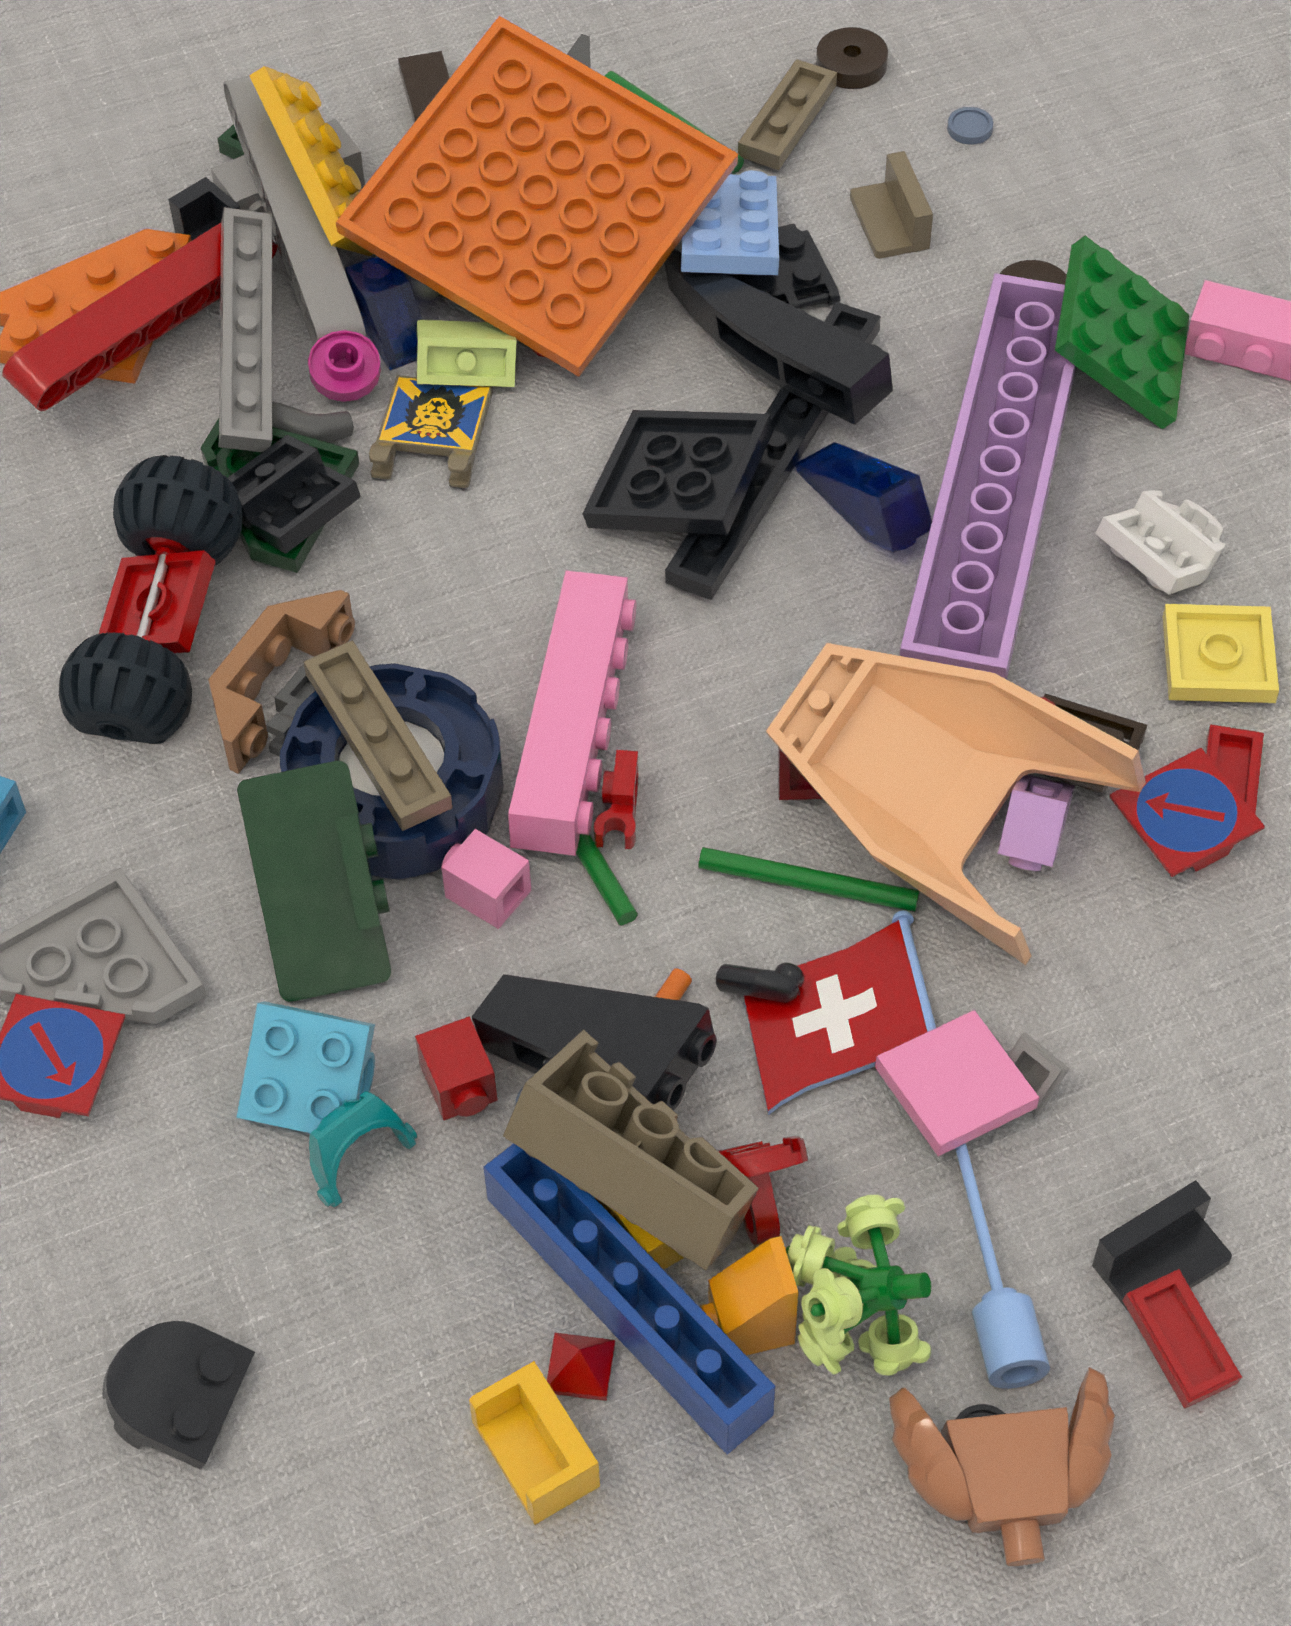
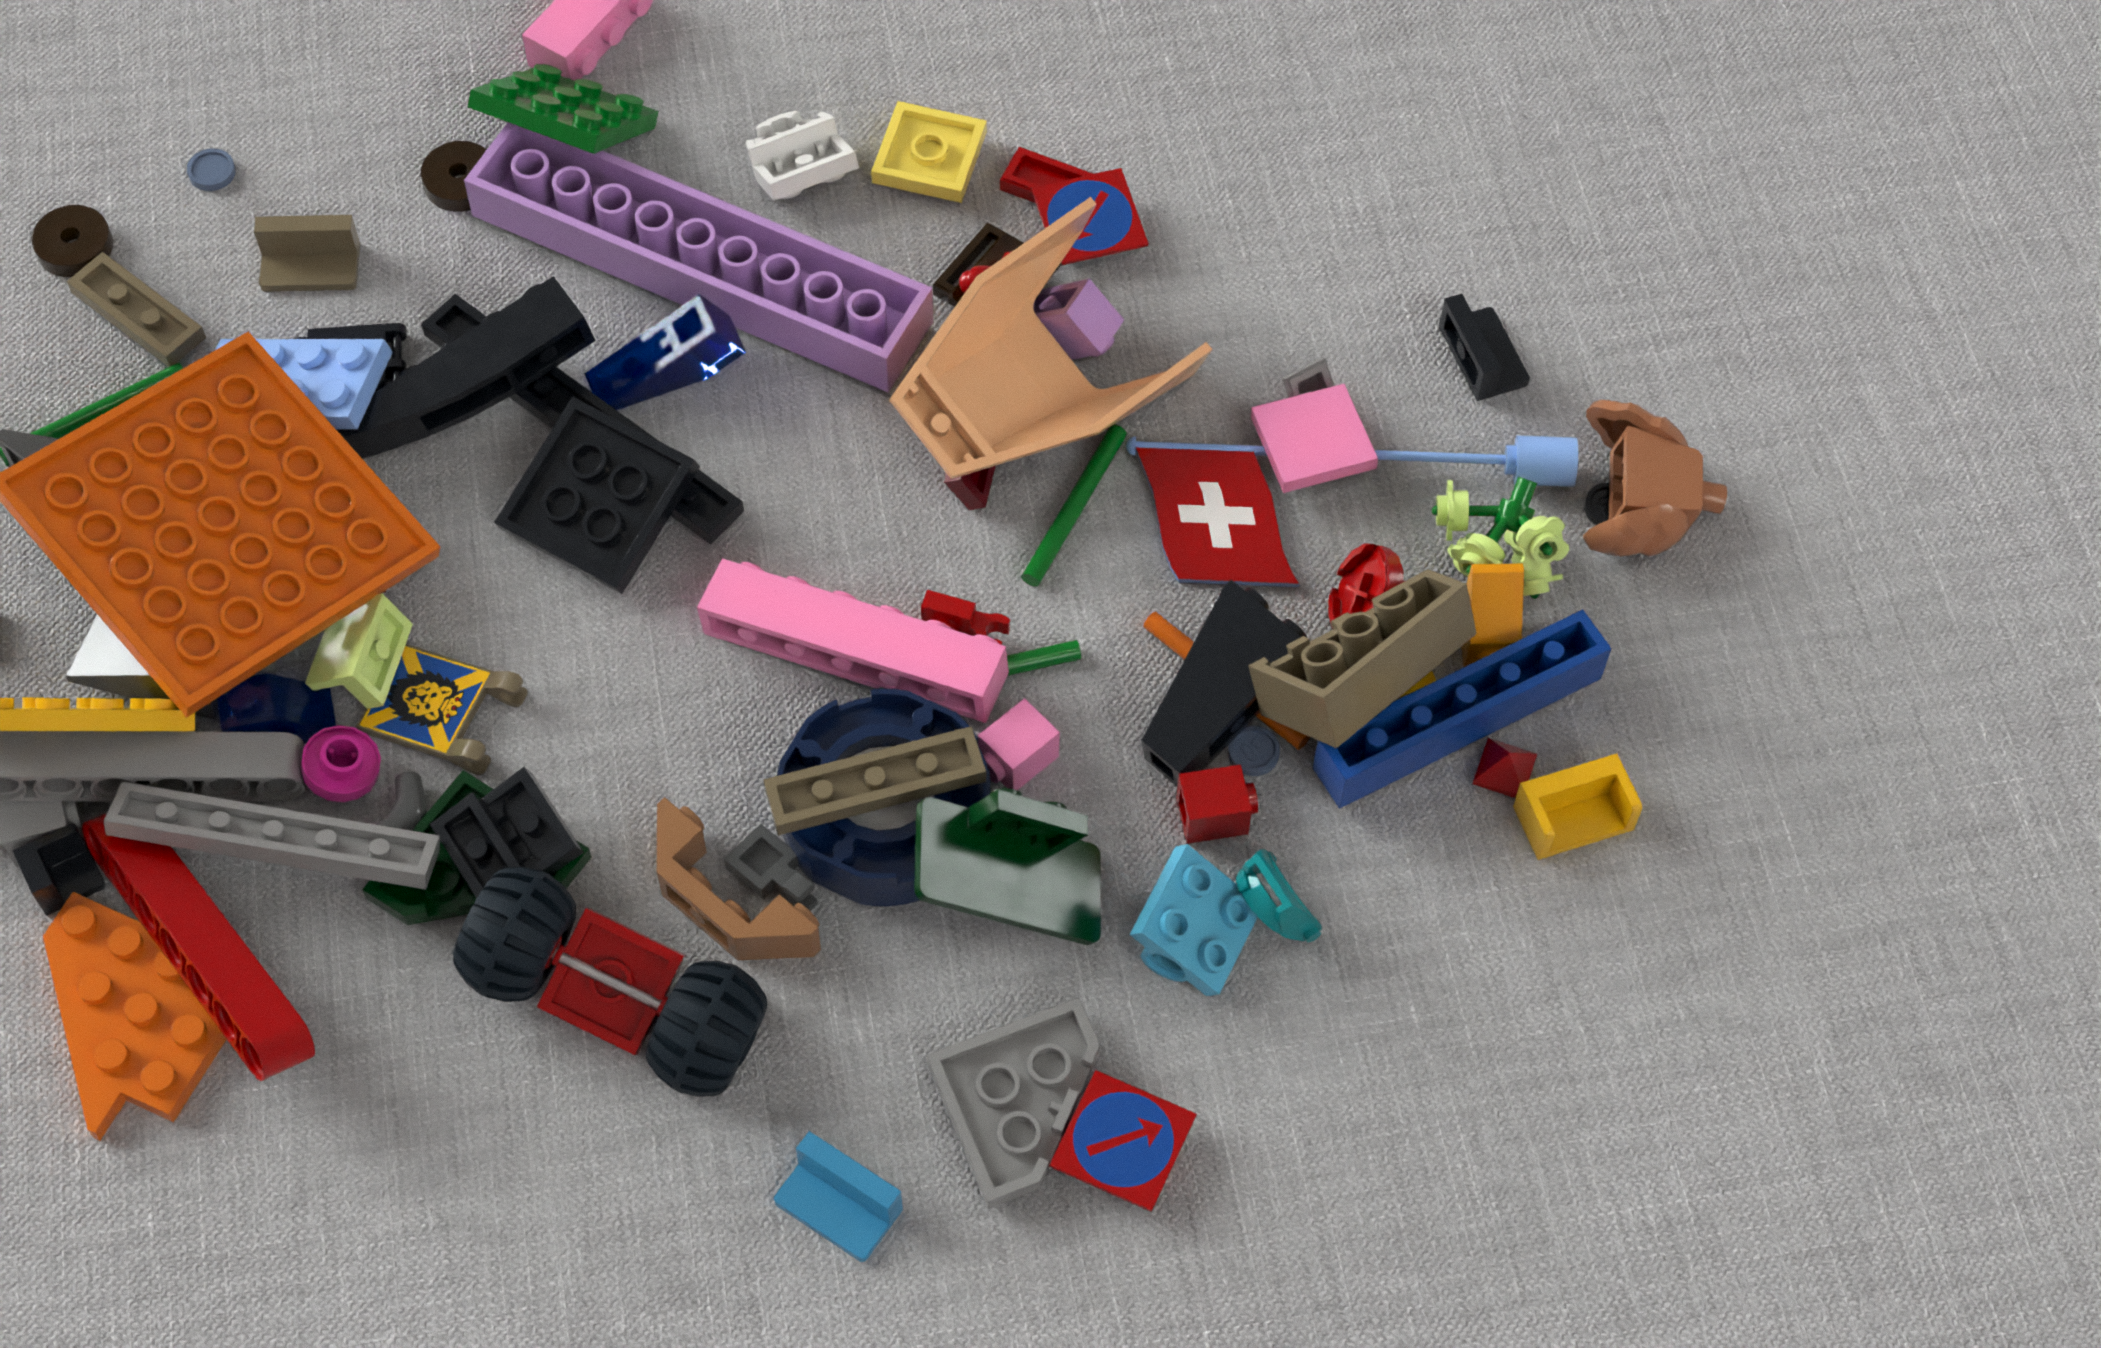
camera: 80 degrees left, 5 degrees up
black slope [102,1321,255,1470] -> none
black arm [716,962,804,1003] -> none
red tile [1122,1269,1242,1409] -> none

